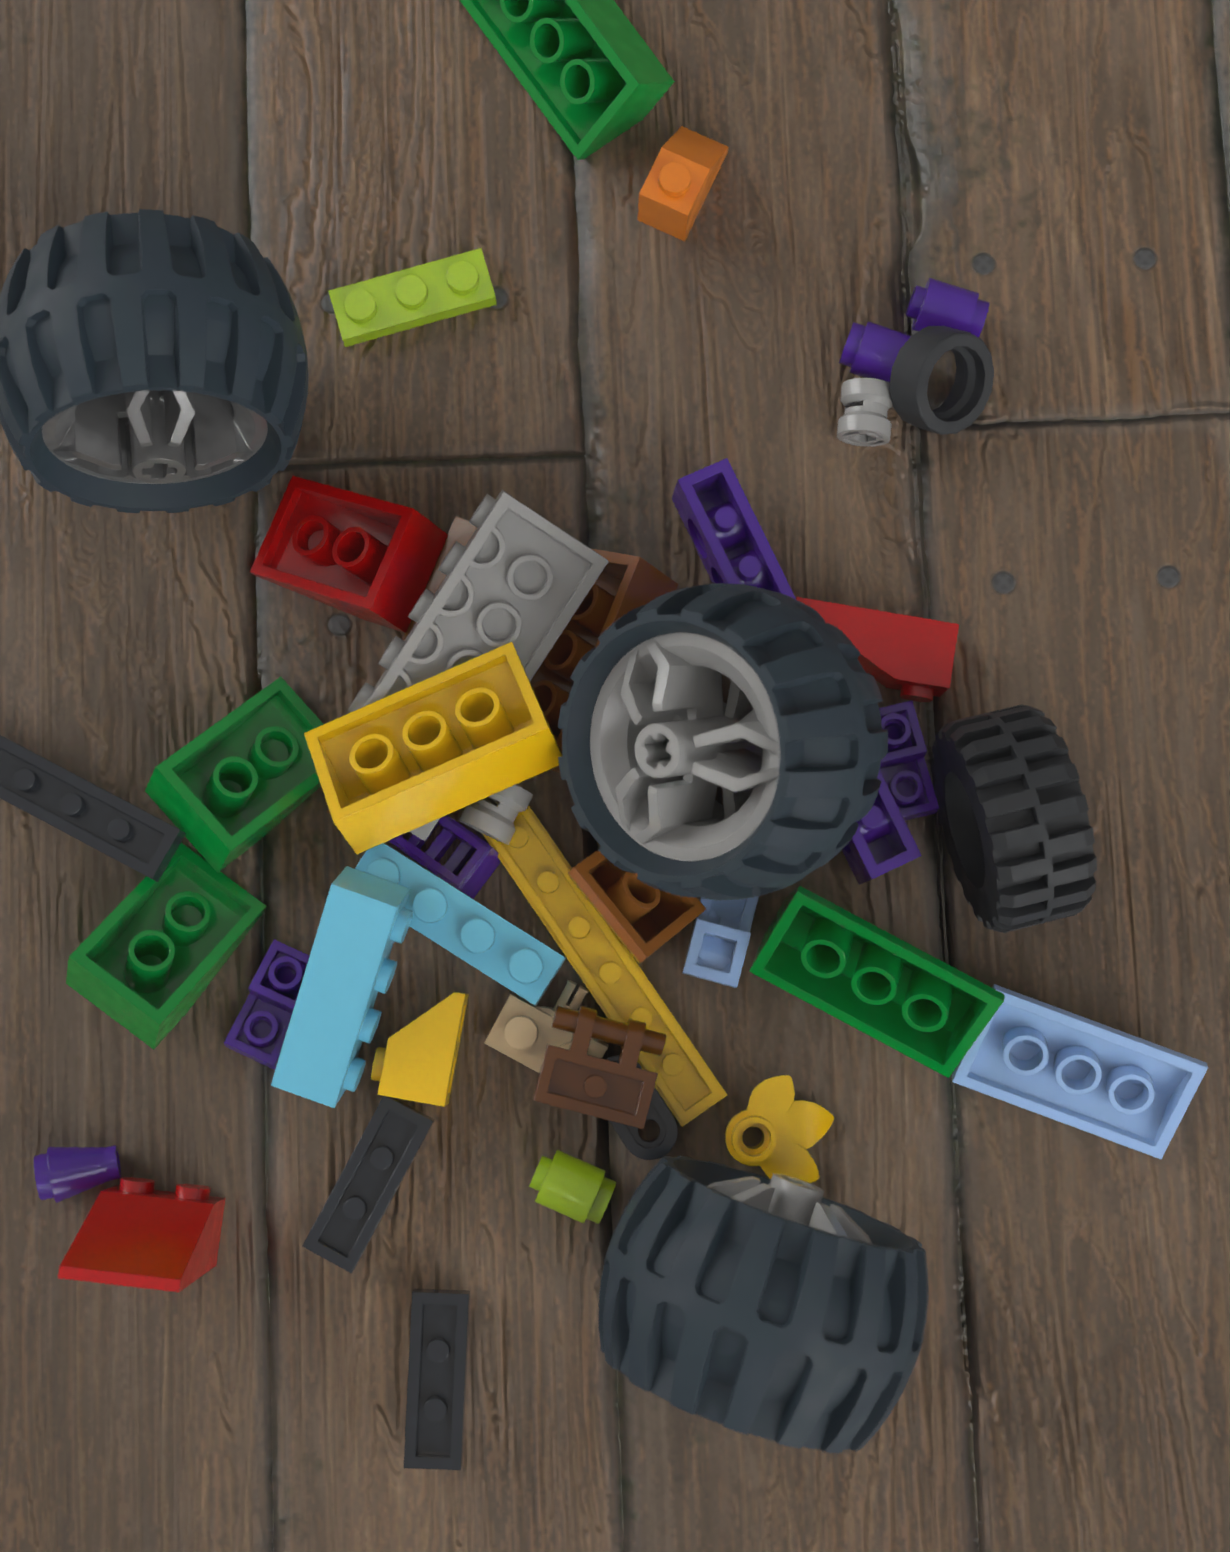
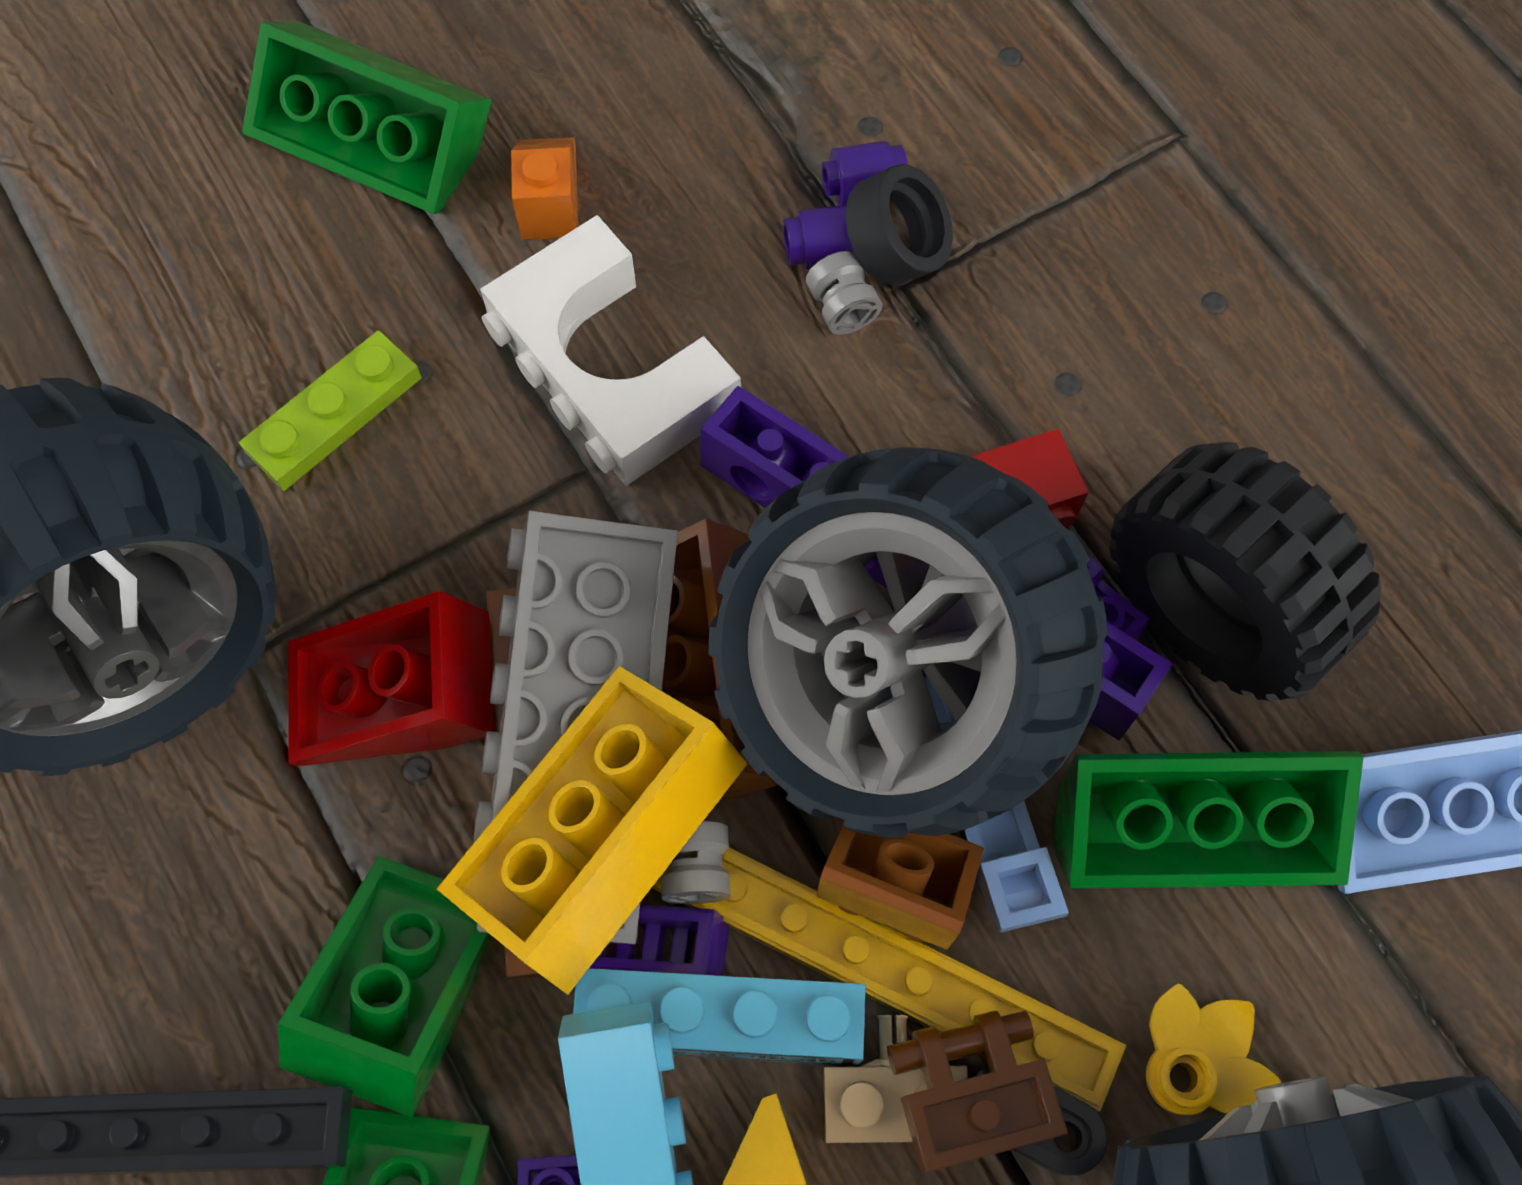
camera: 25 degrees left, 15 degrees down
none -> white arch [480,215,741,486]

